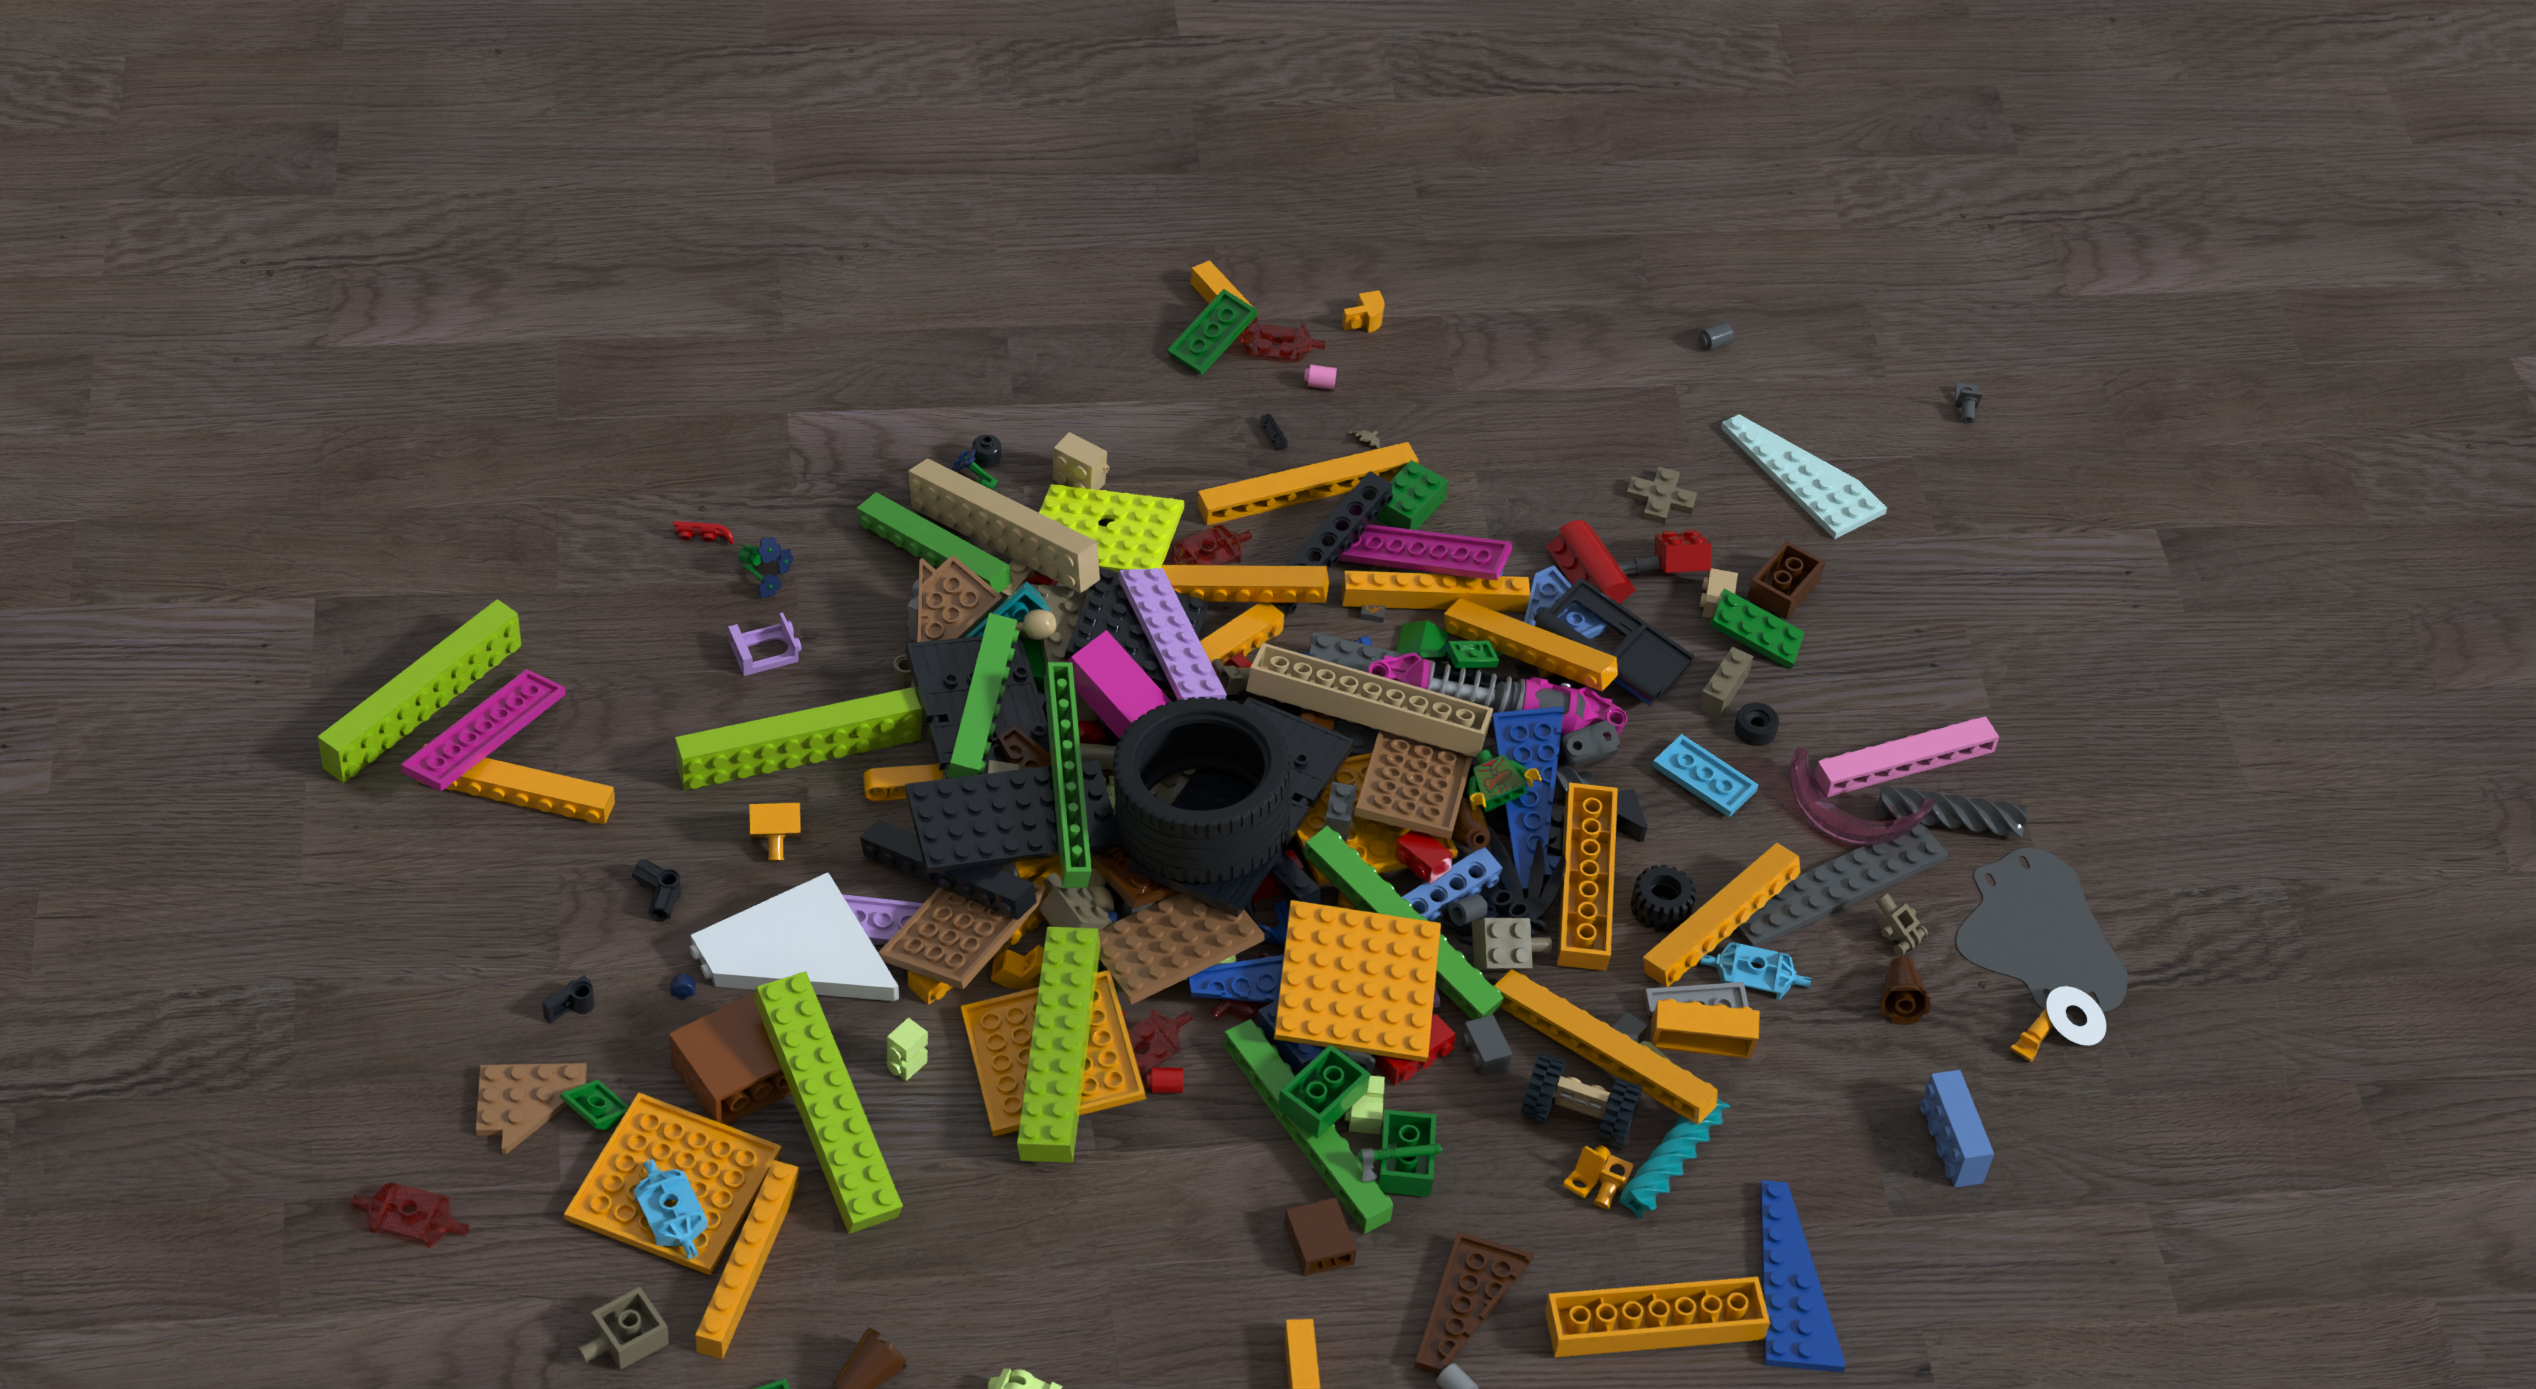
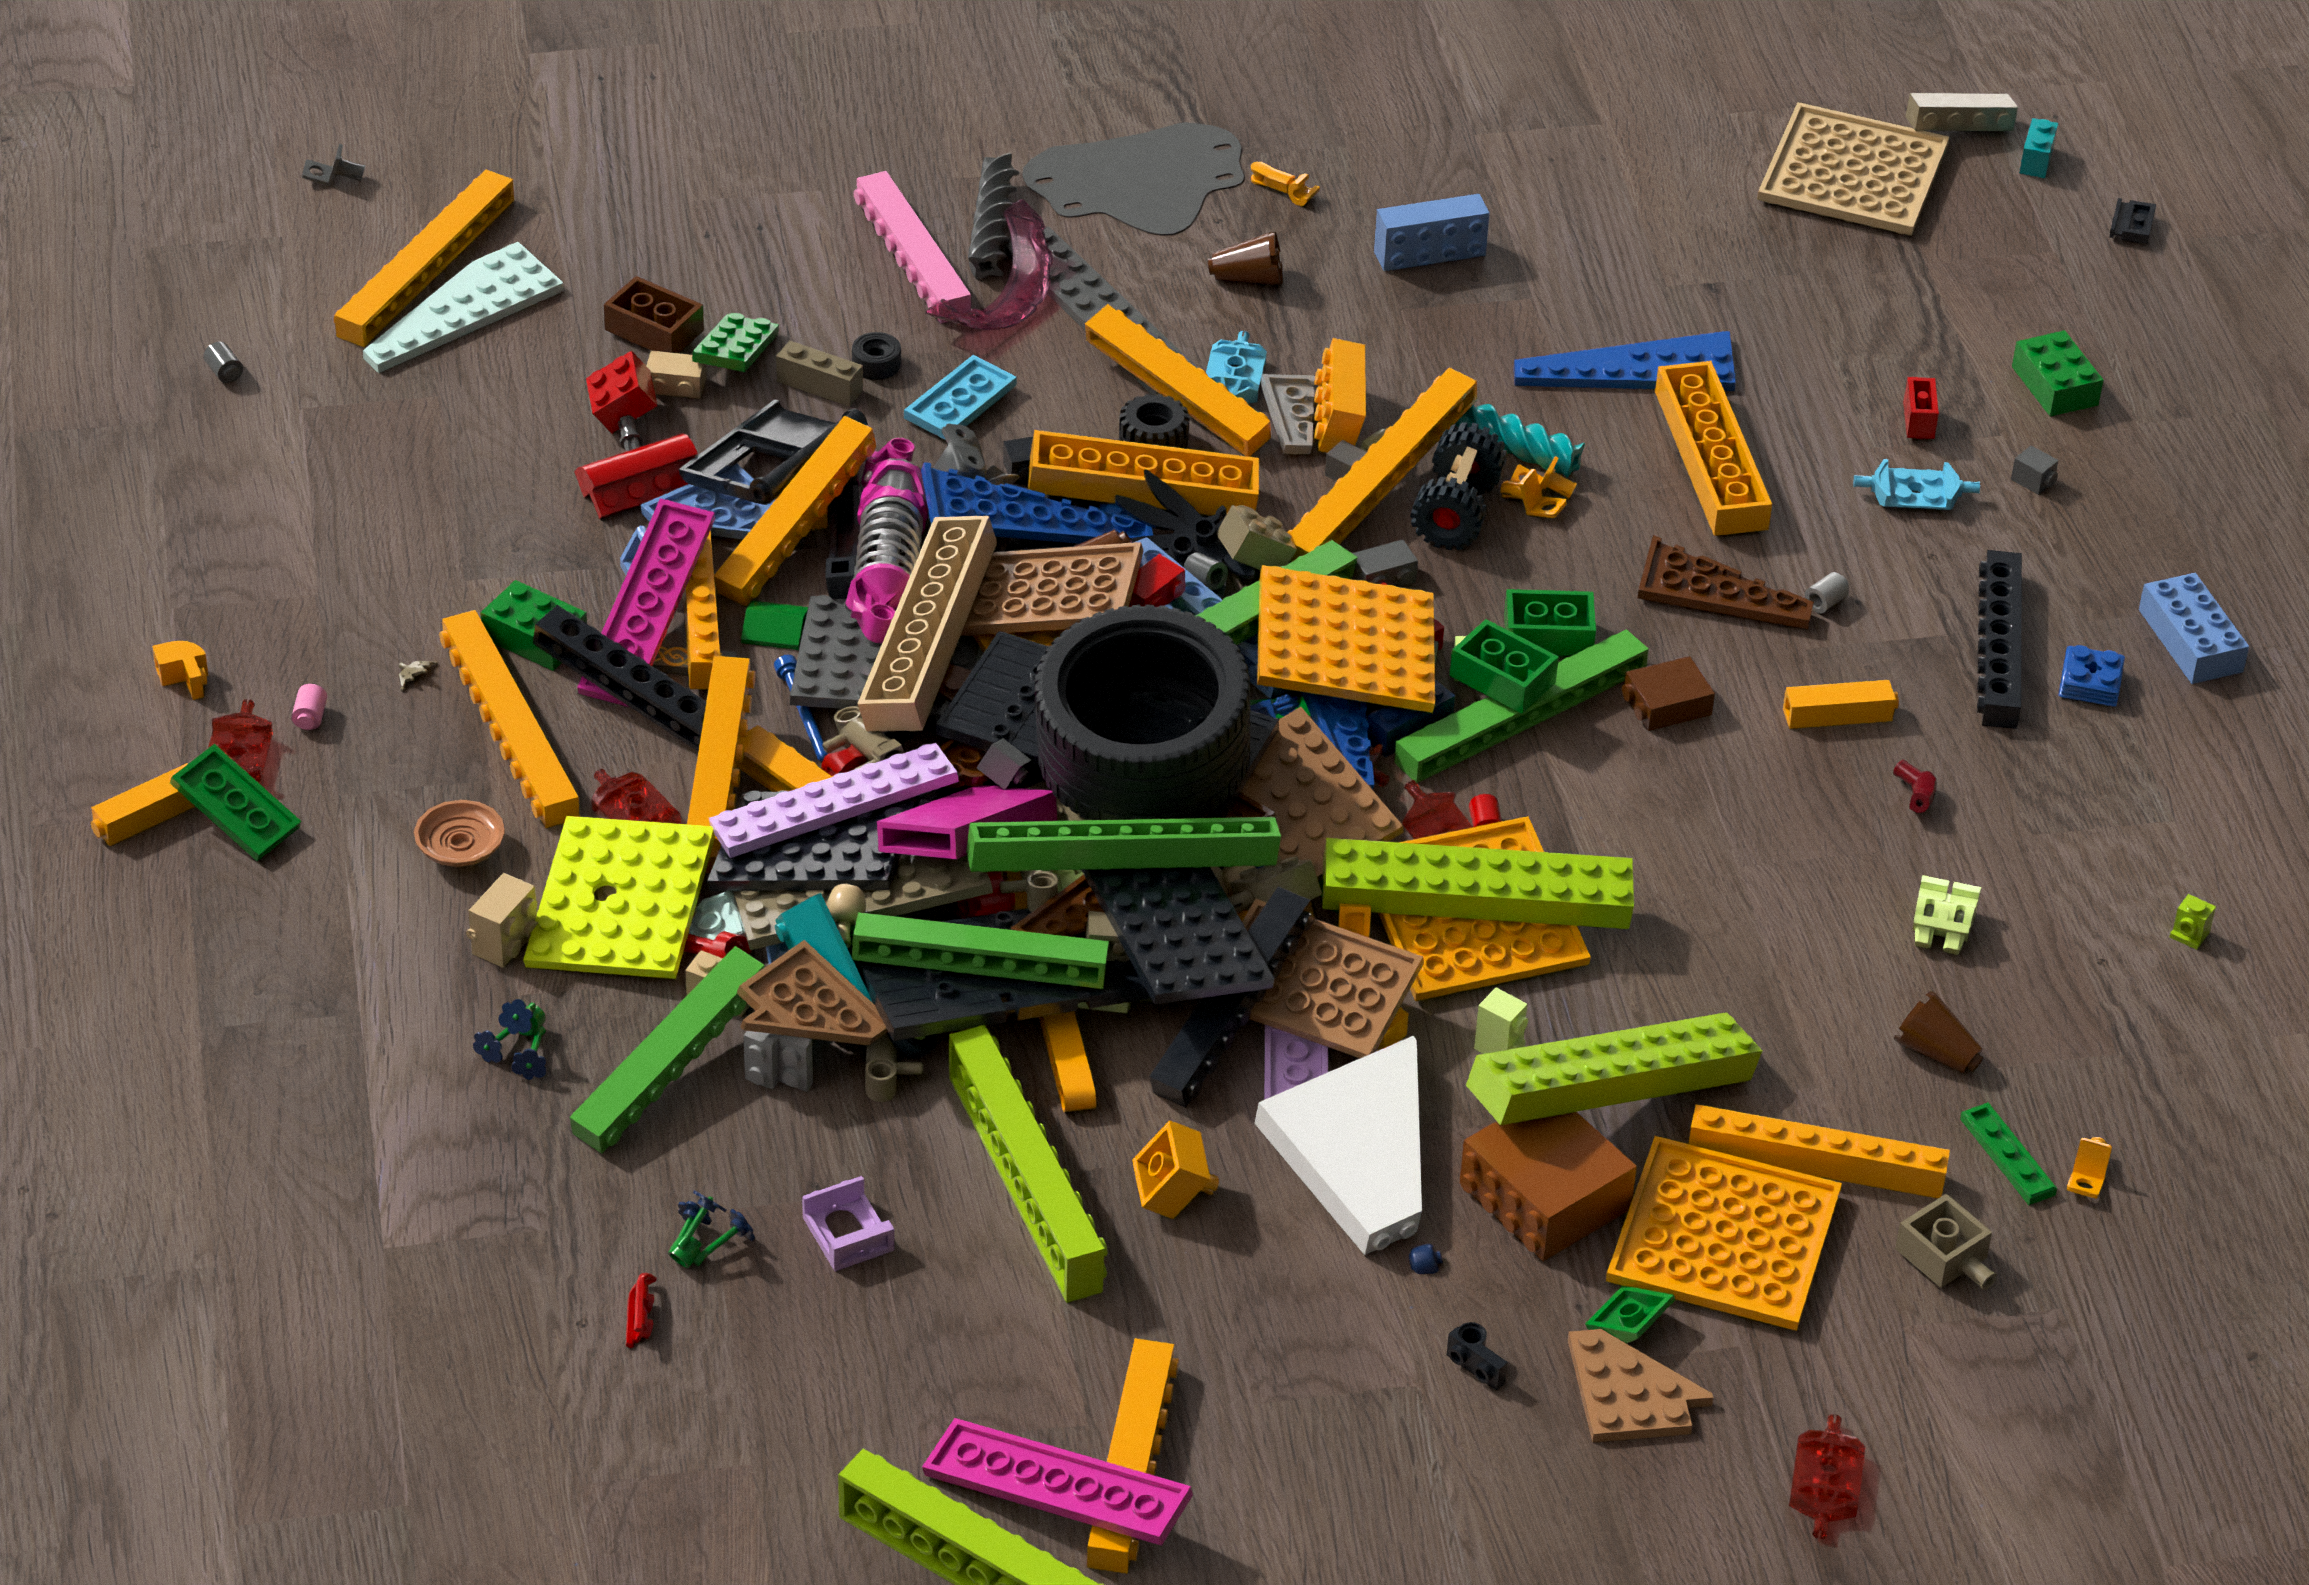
camera: 90 degrees left, 5 degrees down
black piece [632,859,681,922] -> none
medium azure plate [634,1159,708,1259] -> none
tan brick [908,458,1100,593] -> none
black head [972,434,1001,468] -> none
black axle [1260,413,1288,450] -> none
green piece [1358,1143,1442,1182] -> none
green plate [1418,641,1502,668] -> none
green torso [1467,750,1542,812] -> none
dark tan plate [1626,467,1697,524] -> none
dark tan piece [1875,892,1928,956] -> none
white sticker [2046,986,2106,1045] -> none
none -> light orange brick [334,169,514,347]
none -> nougat hat [414,800,505,867]

